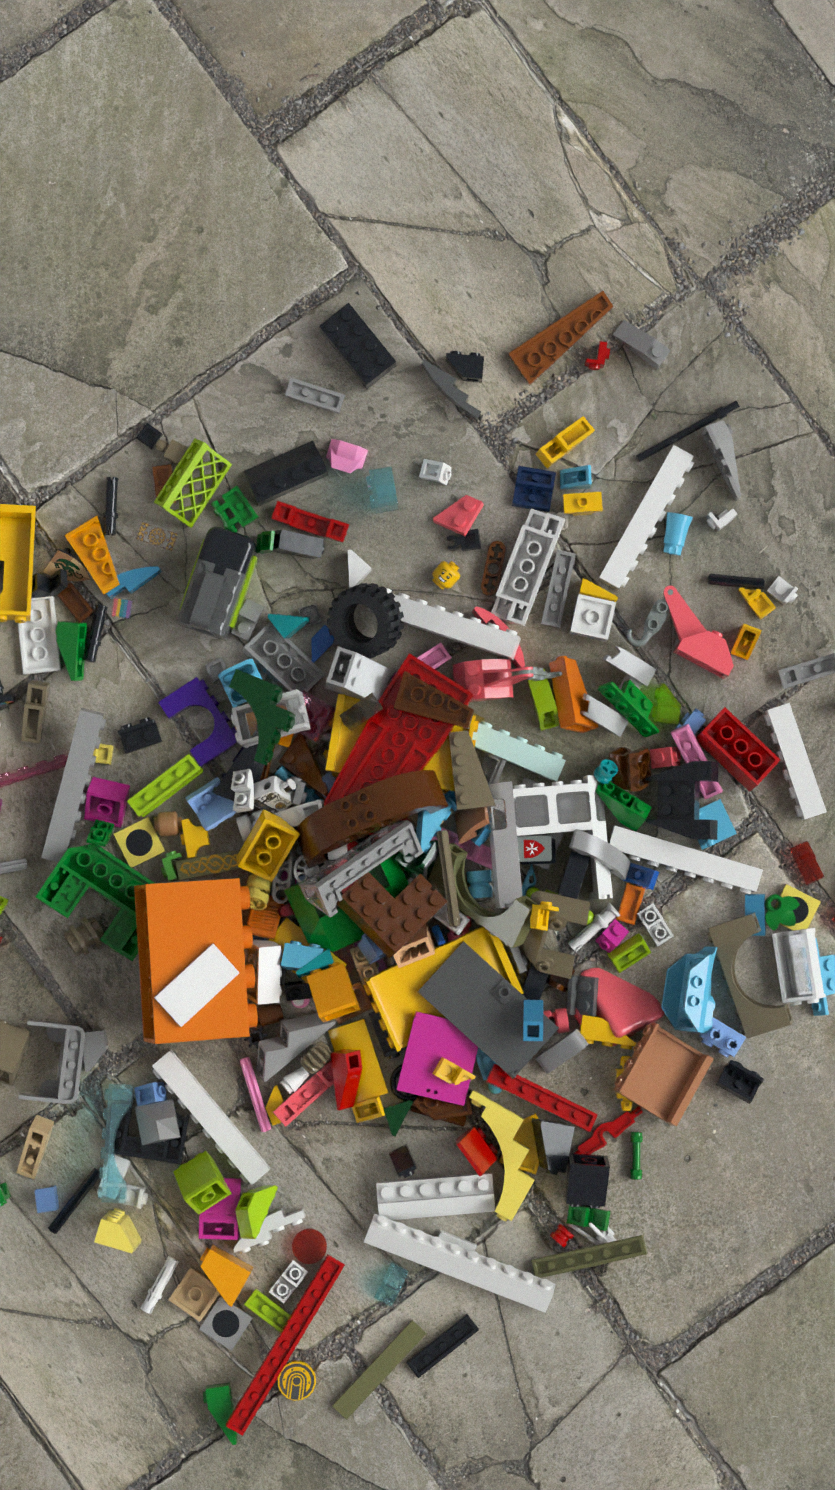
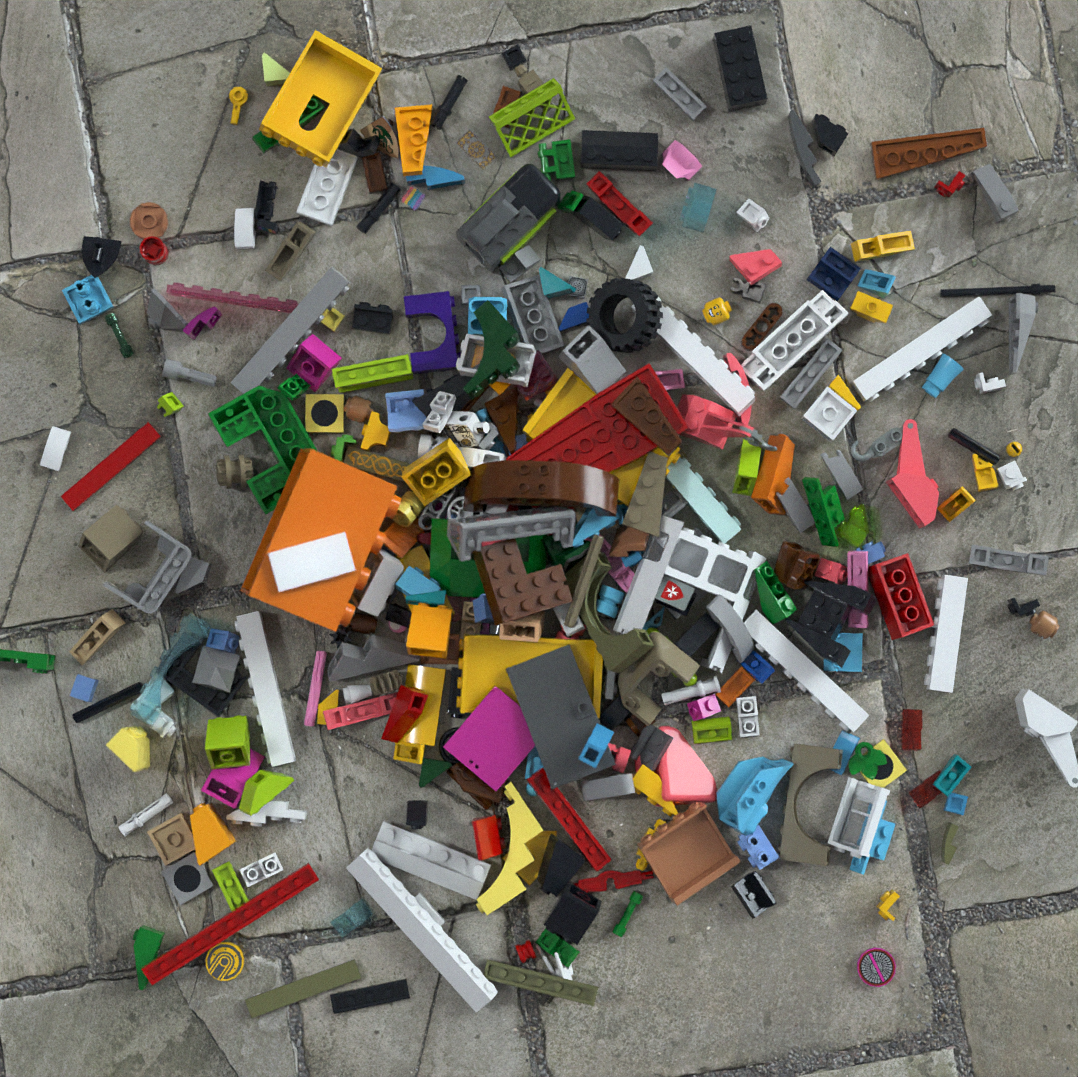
camera: 25 degrees right, 0 degrees up
green slope [55,621,87,681] -> none
clear red piece [292,1228,327,1264] -> none
clear smoke brick [339,693,383,731] -> none
blue tile [432,925,446,945] -> none
yellow slope [432,1057,476,1085] -> none
yellow bracket [530,901,559,931] -> none
teal wheel [594,759,618,784] -> none
none -> yellow hinge [1006,441,1022,457]

